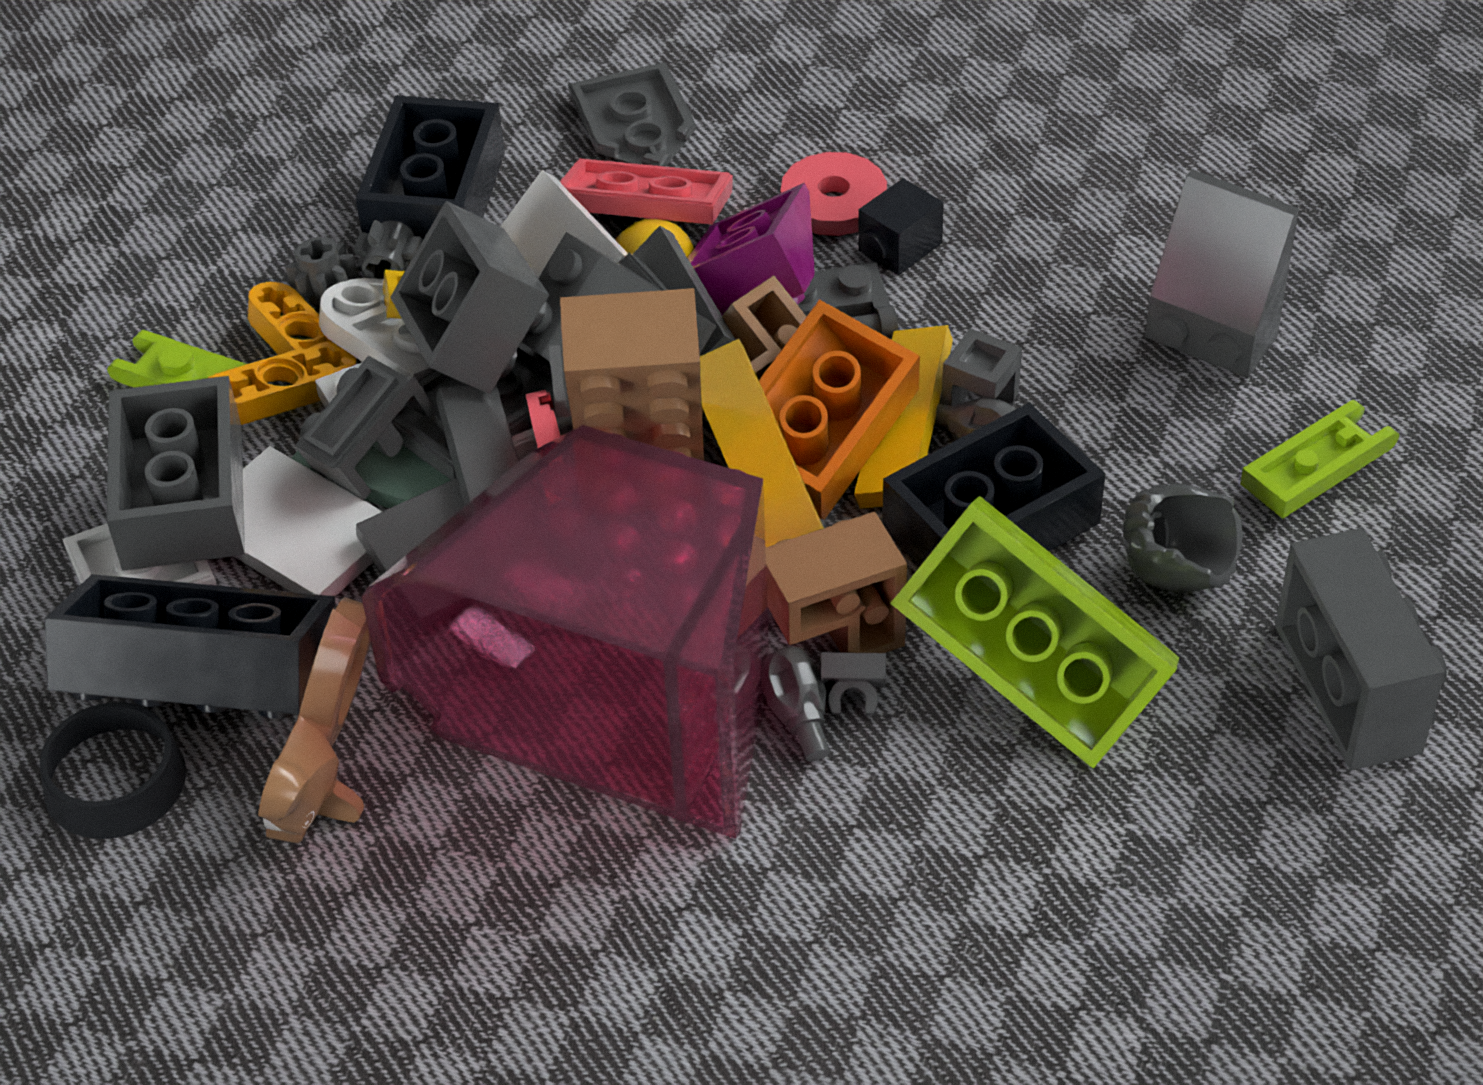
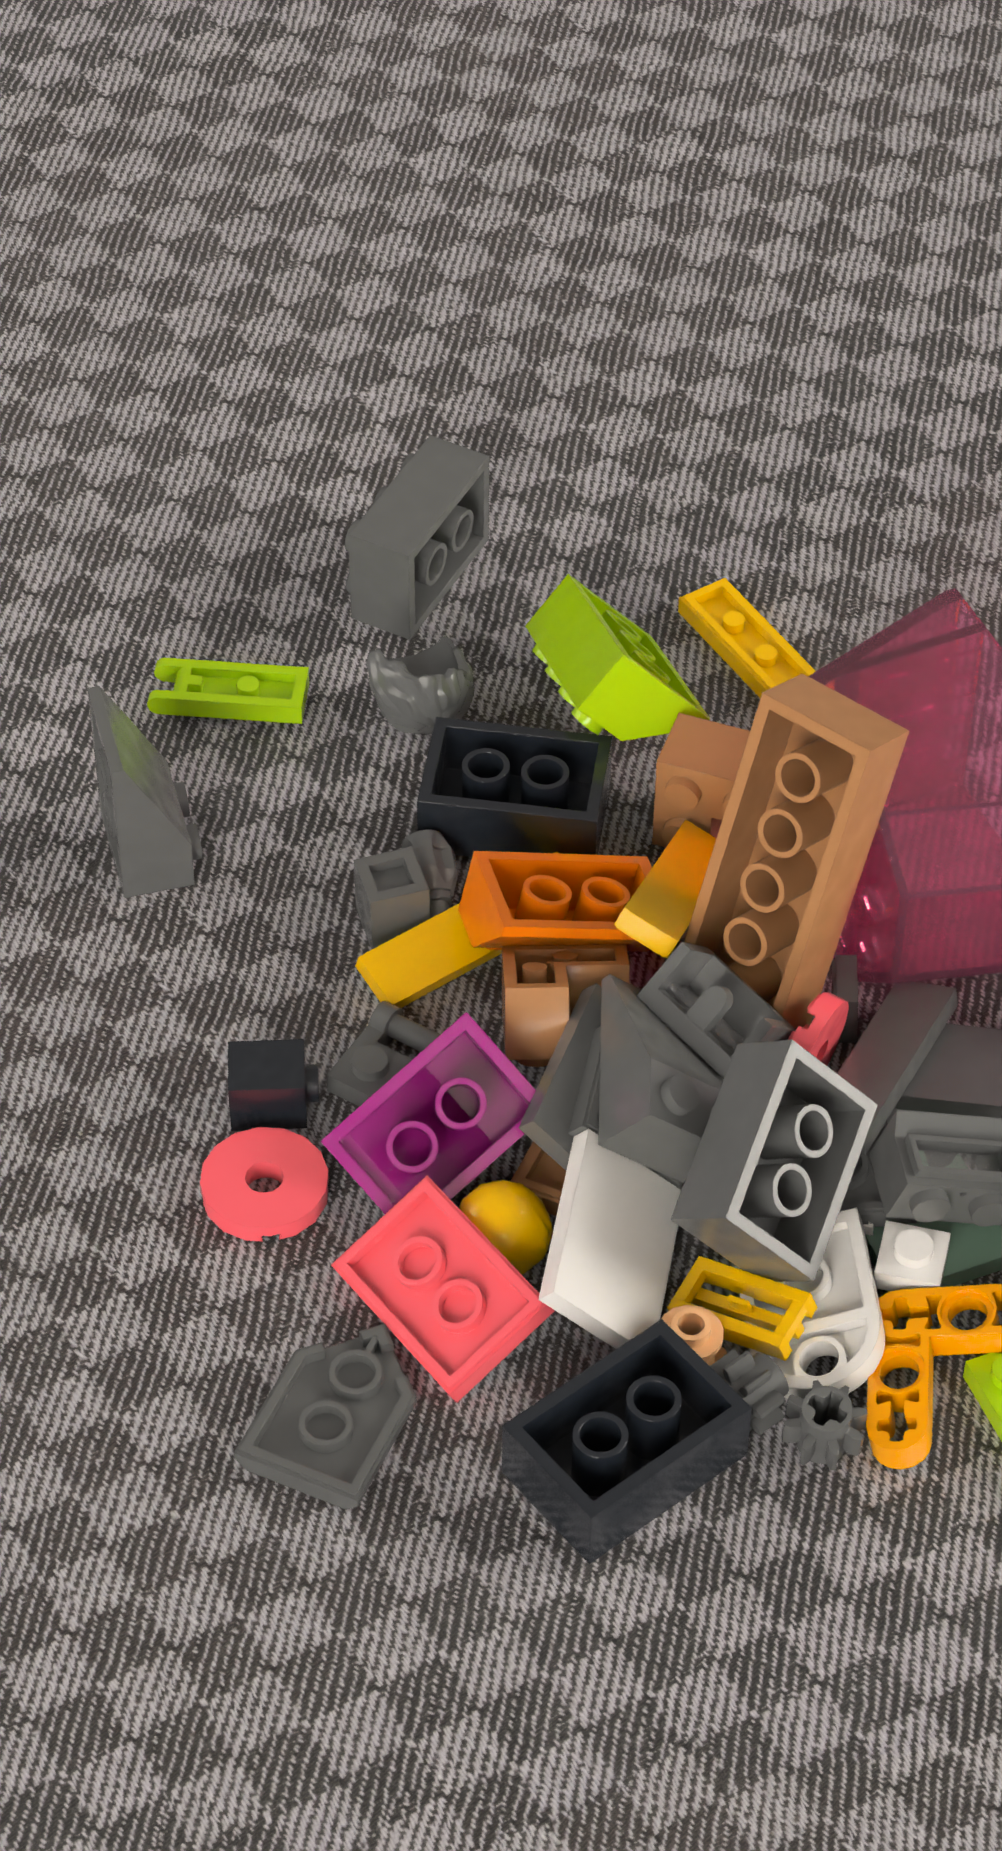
camera: 140 degrees left, 0 degrees up
none -> yellow tile [678,578,835,698]

